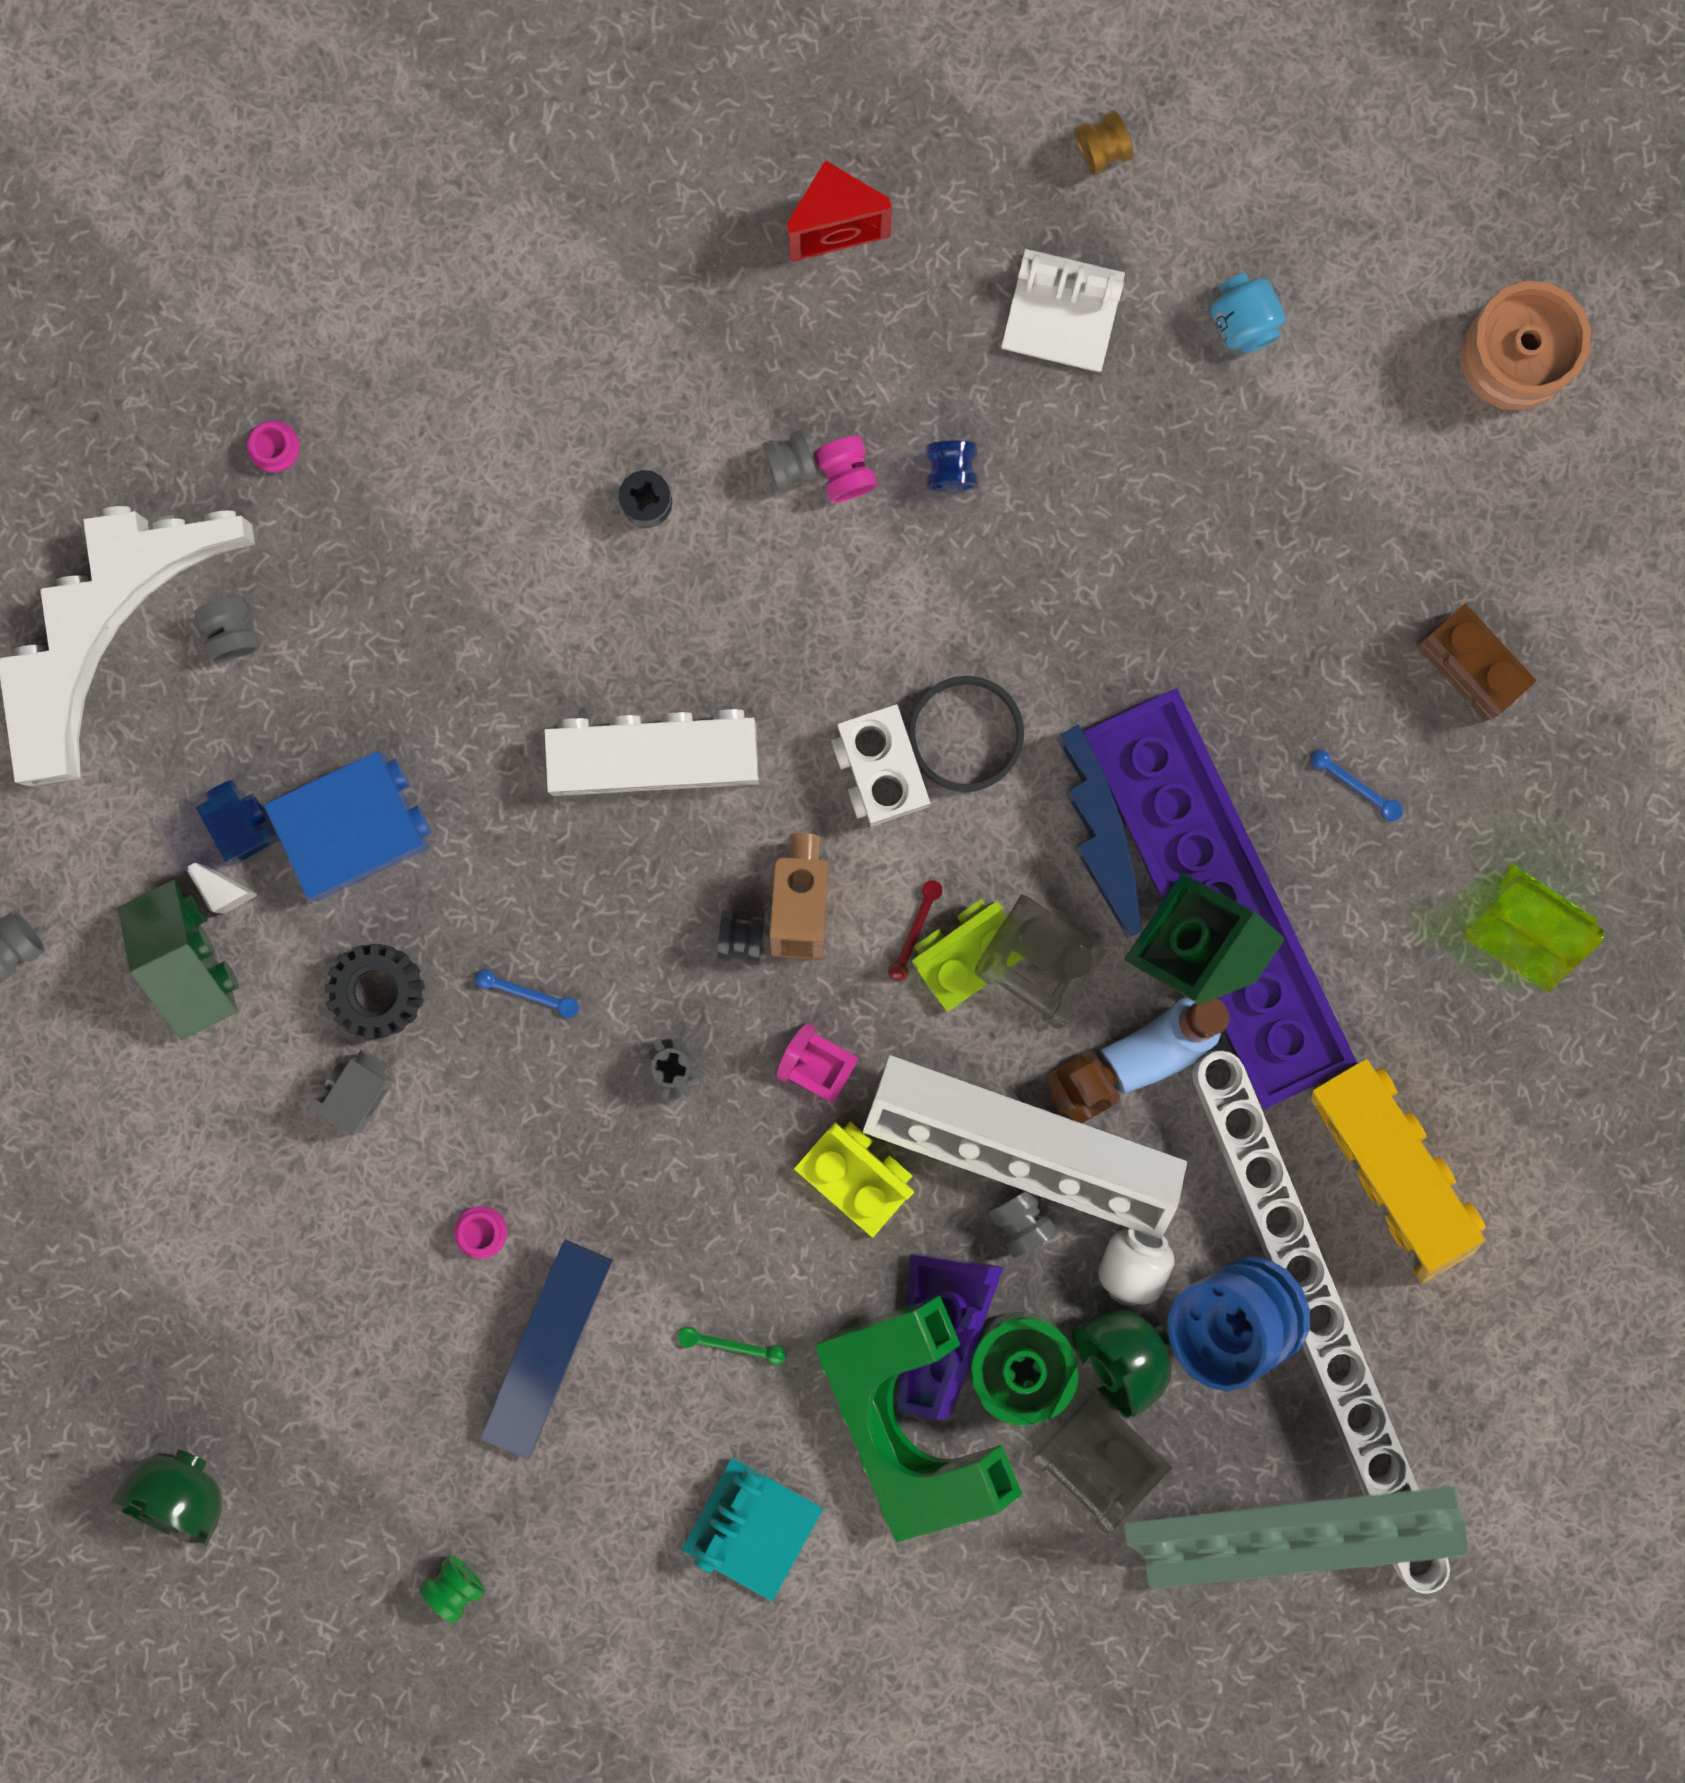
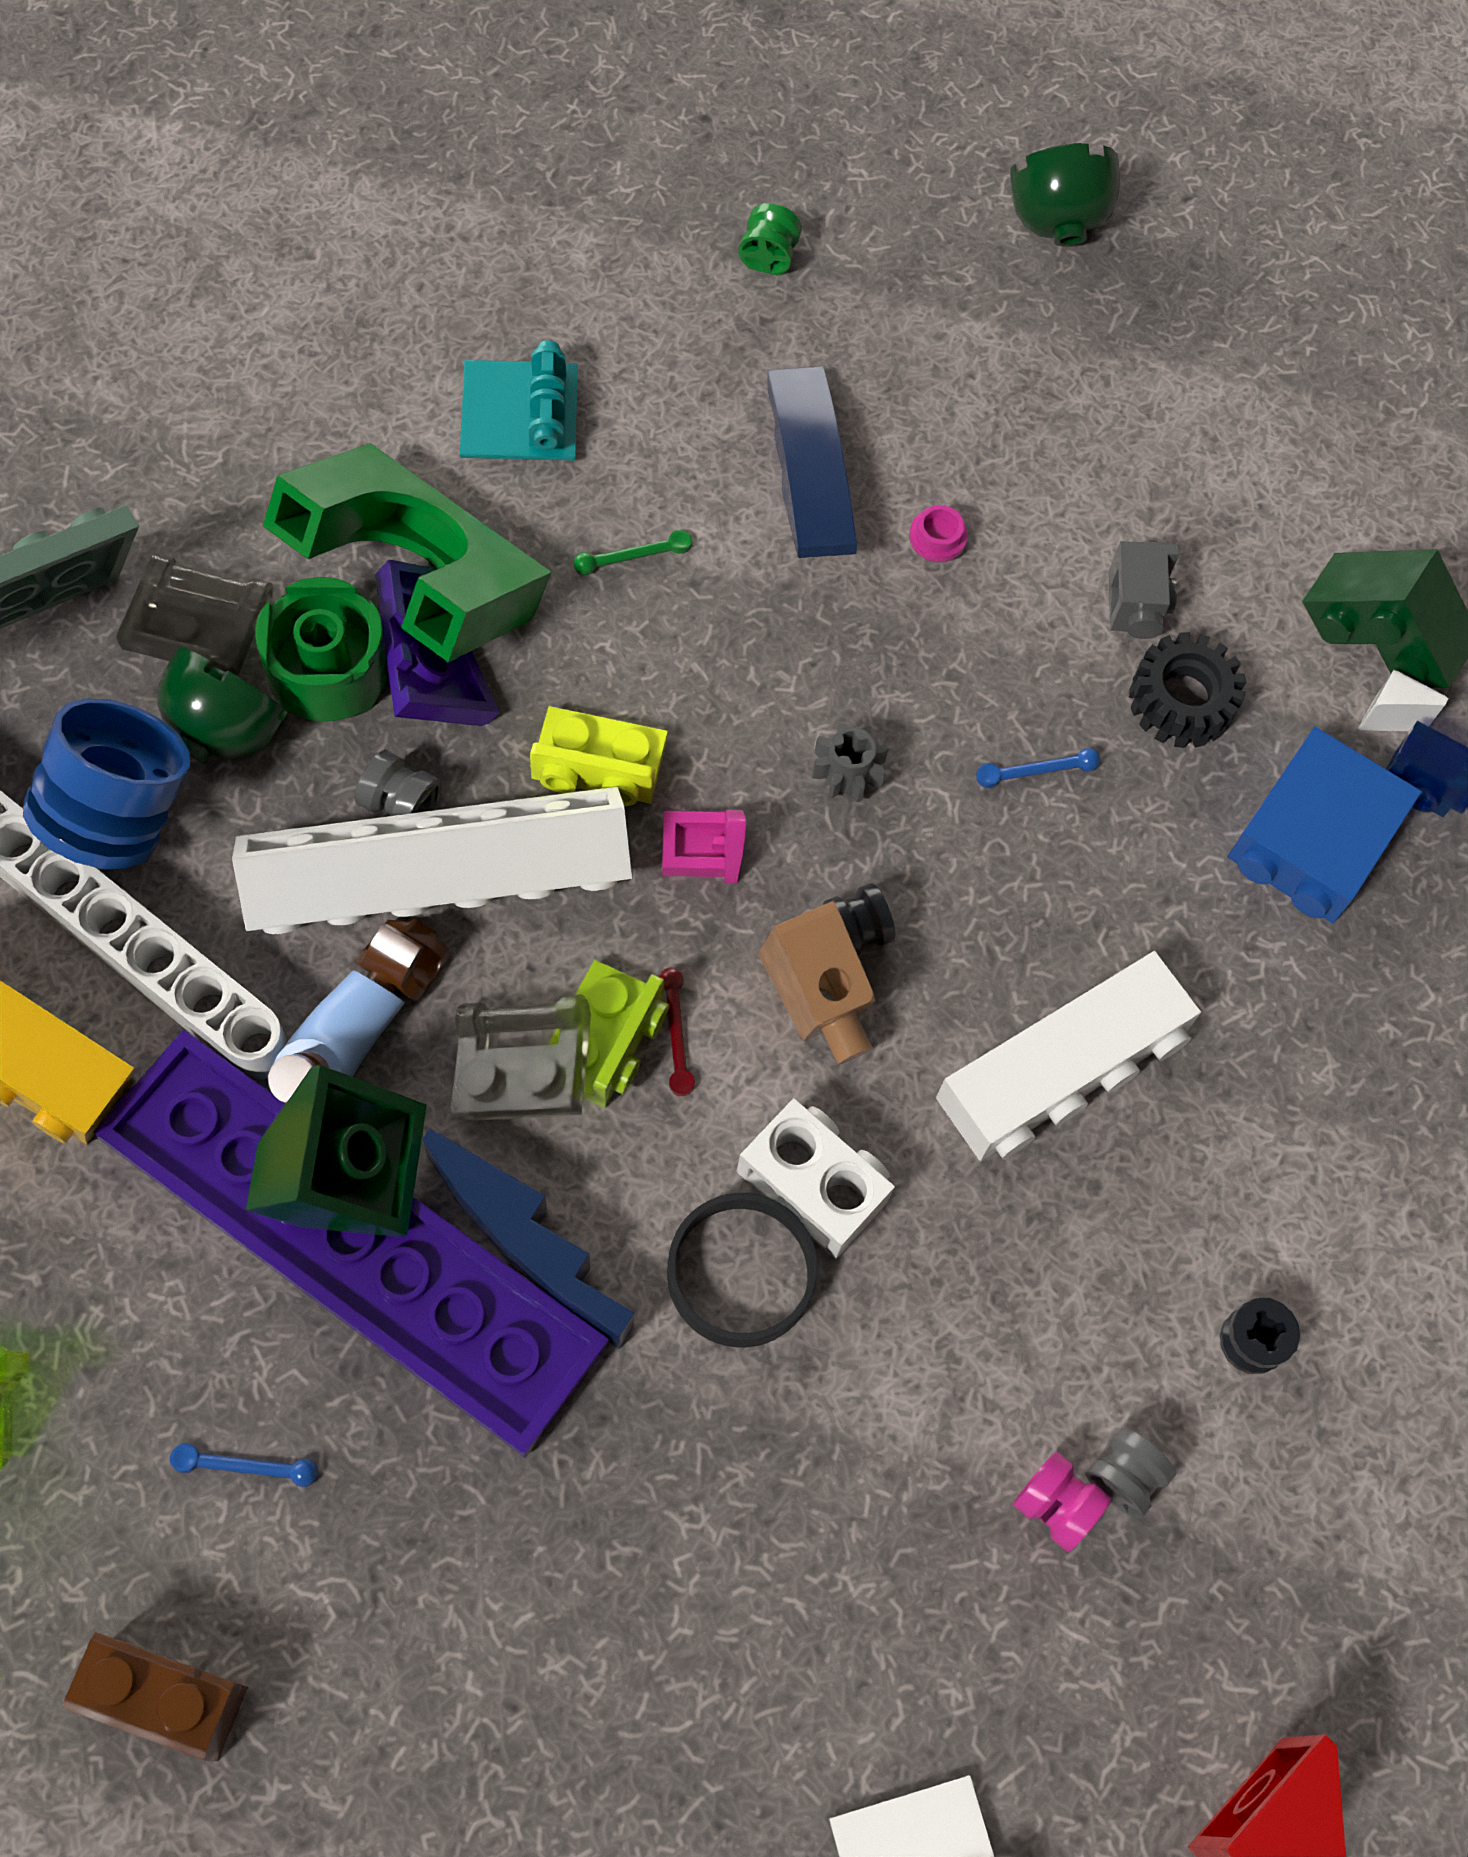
camera: 140 degrees right, 20 degrees down
clear blue wheel [926,440,978,492] -> none
white head [1098,1228,1175,1306] -> none

